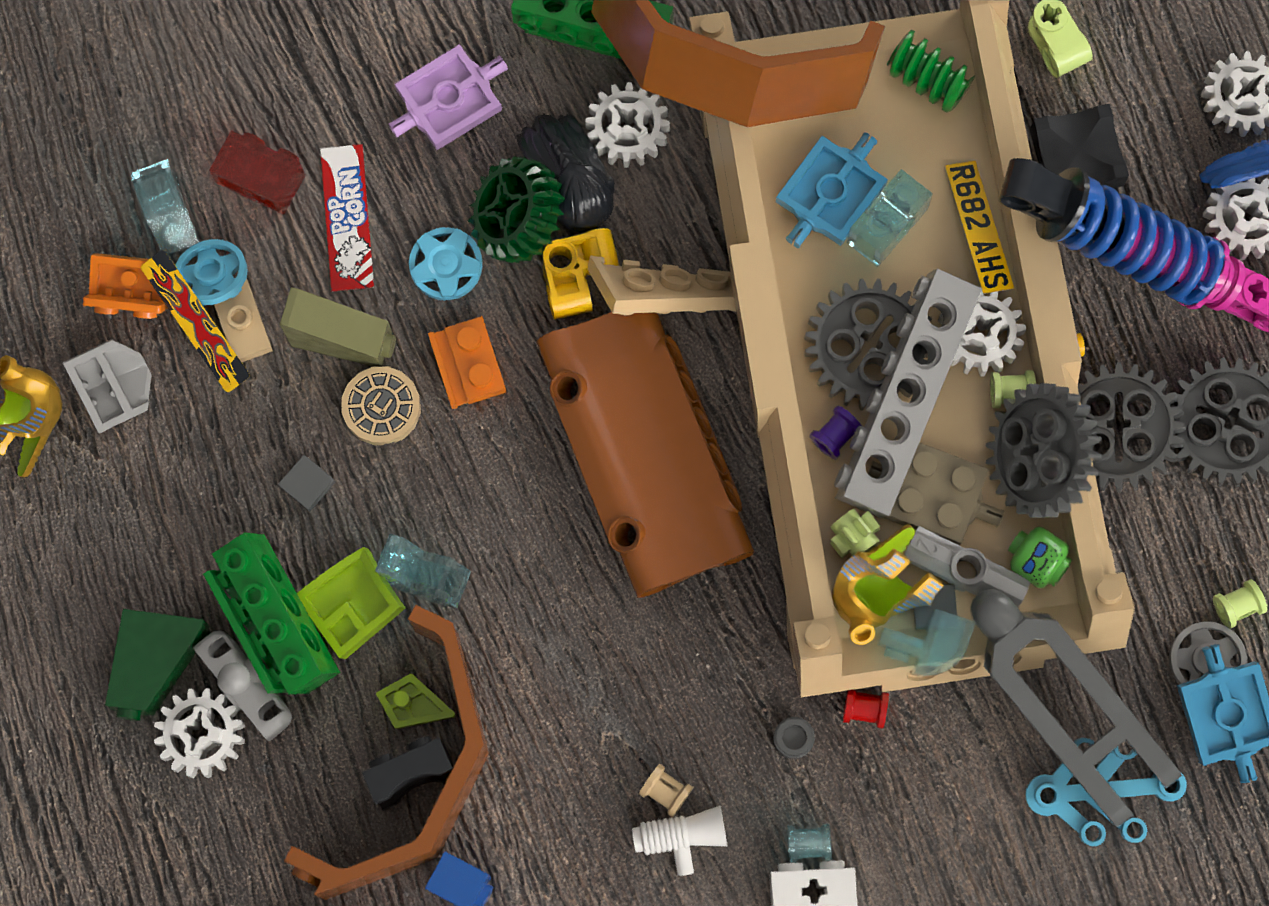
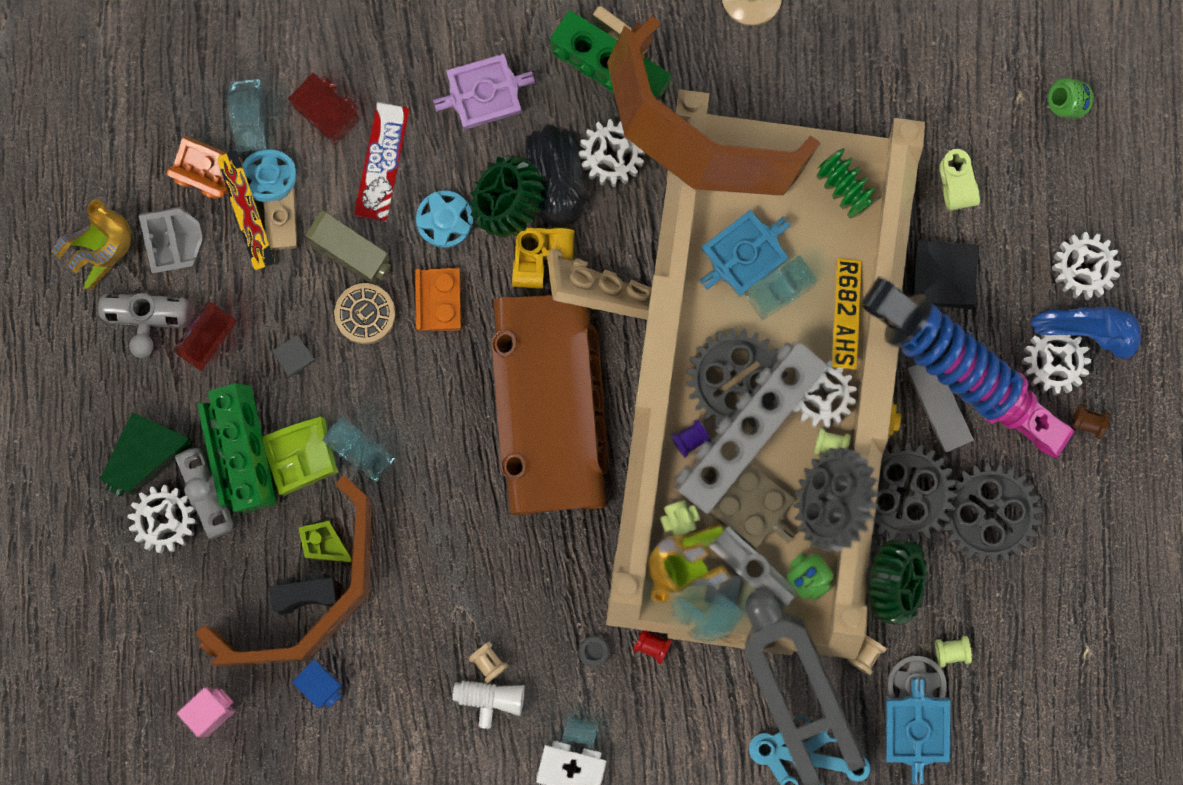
camera: 15 degrees right, 5 degrees up
none -> light grey piece [98,293,192,358]
none -> clear red brick [173,300,237,371]
none -> tan bush [847,635,887,676]
none -> dark green gear [867,539,928,625]
none -> light grey tile [906,365,974,454]

